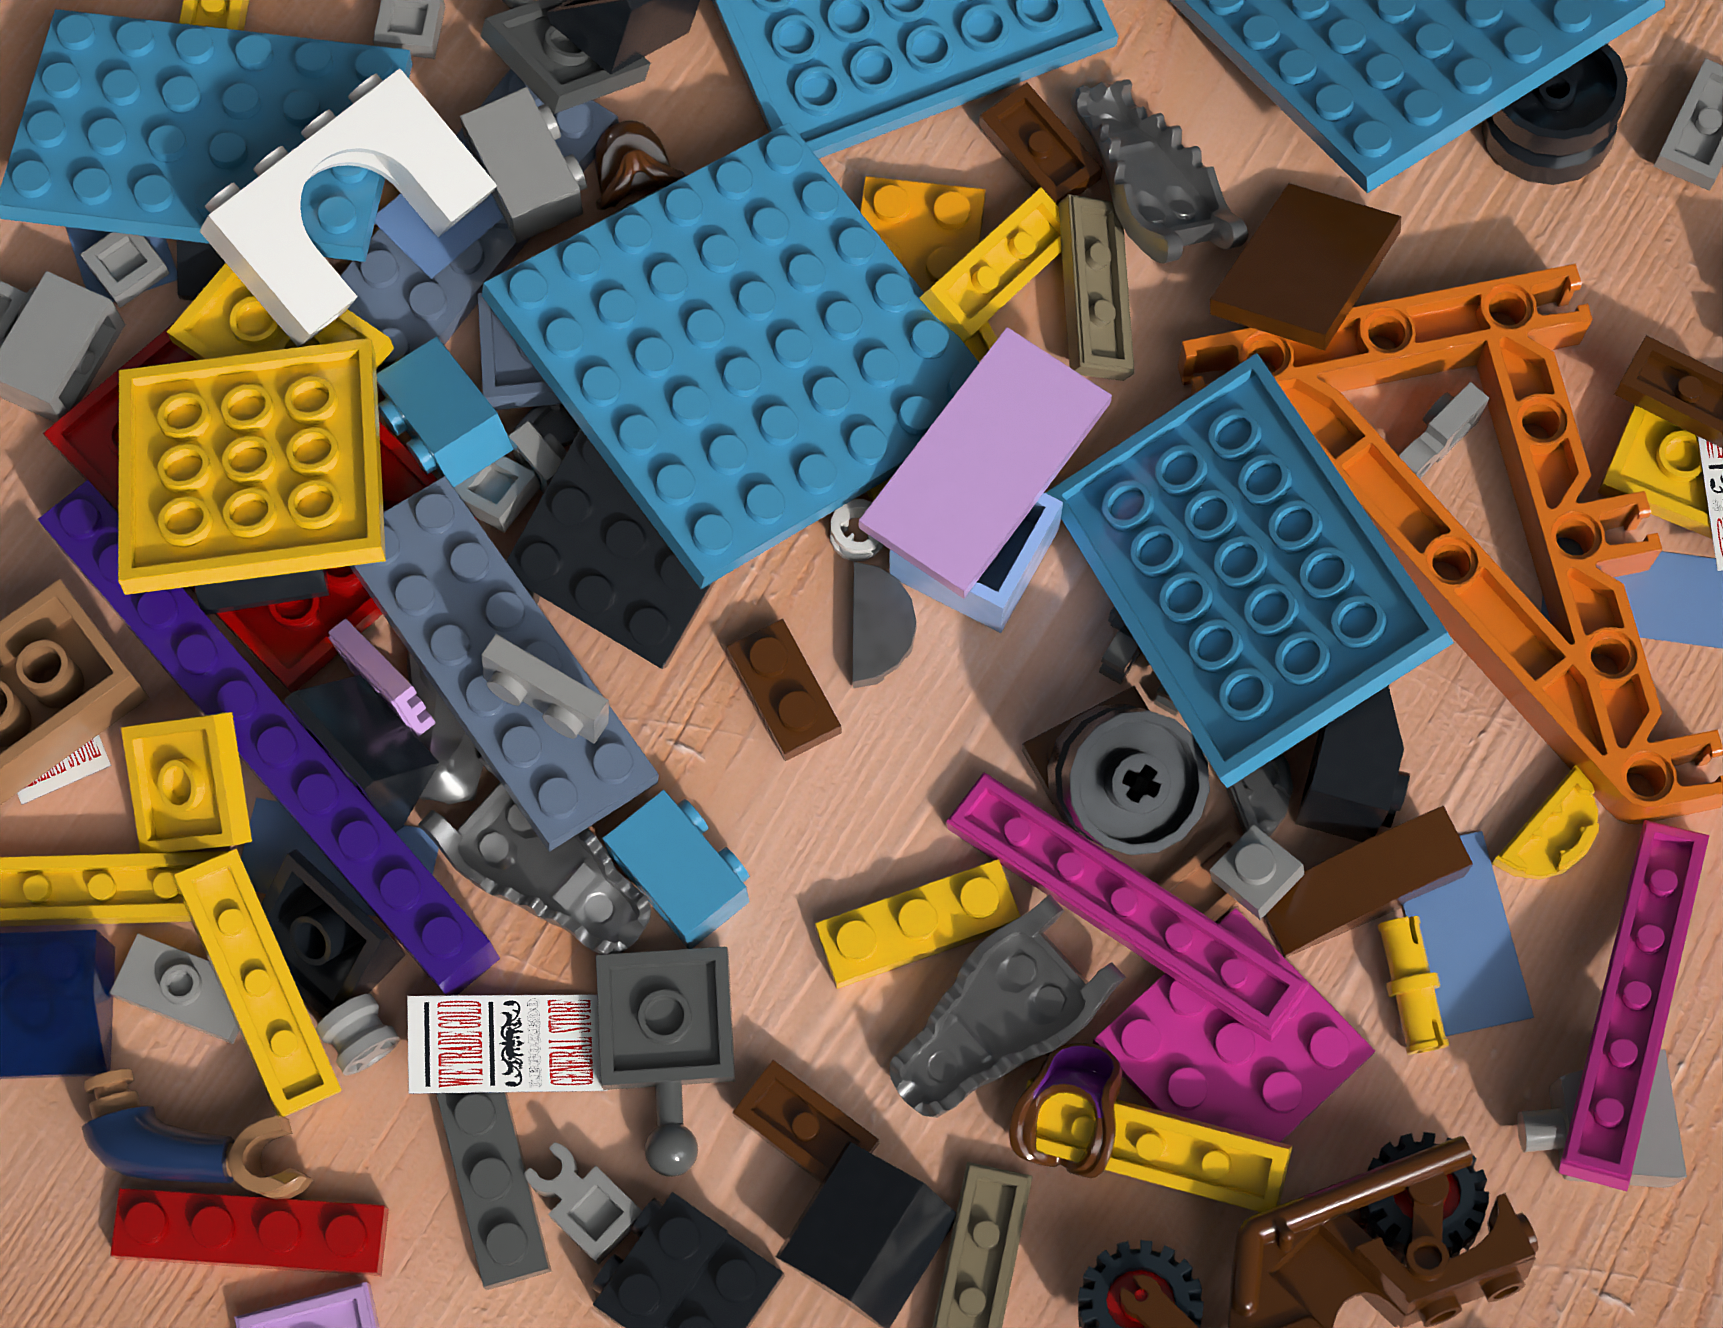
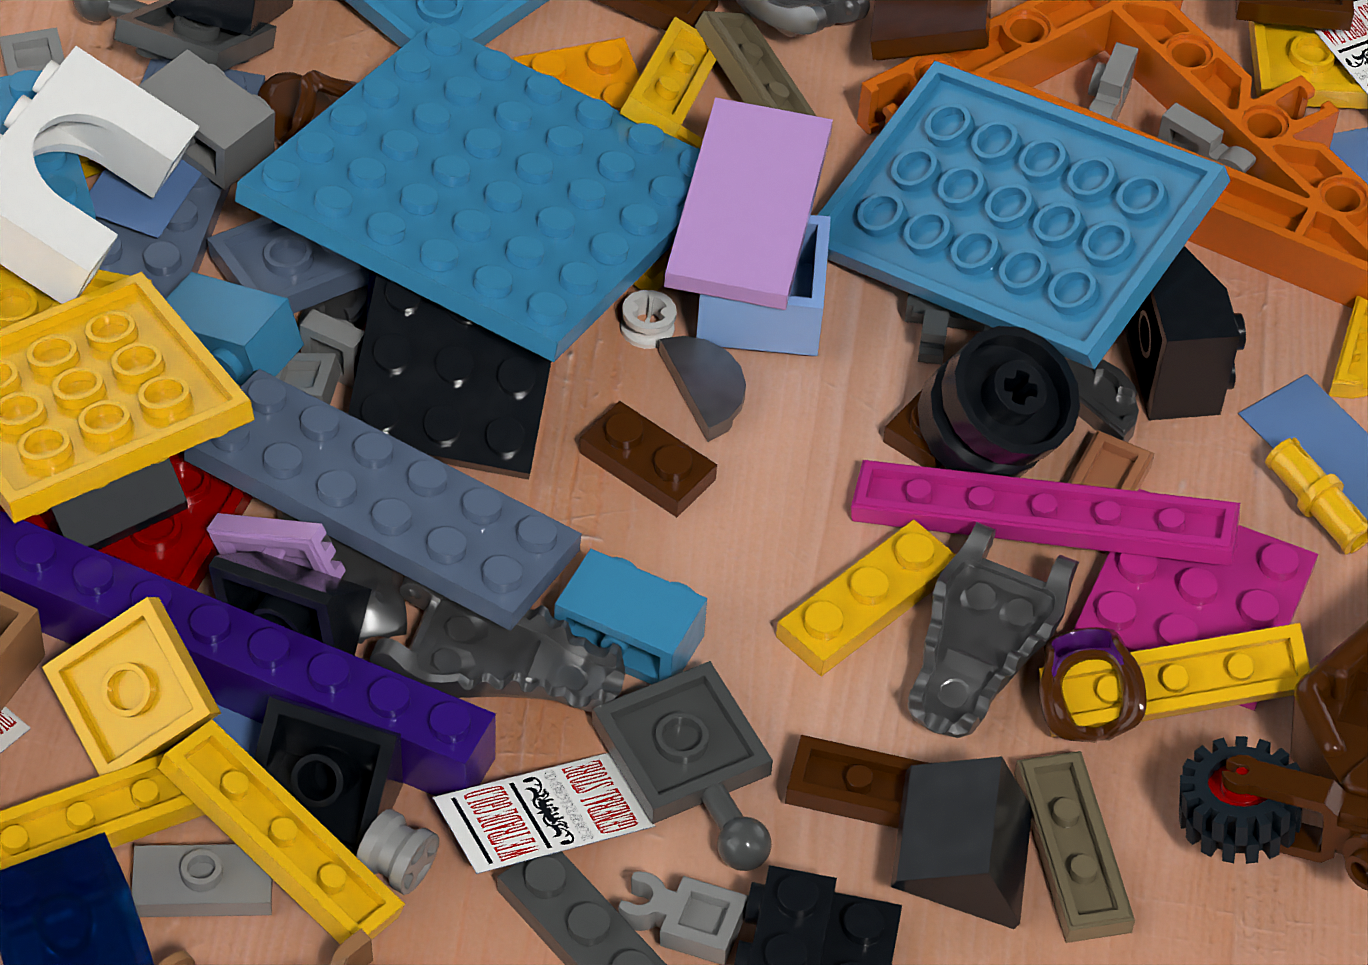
camera: 30 degrees left, 20 degrees down
light grey plate [482,634,609,744] -> none
light grey plate [1210,825,1304,920] -> none
reddish brown slope [1264,805,1473,958] -> none
none -> light grey plate [1158,102,1256,173]

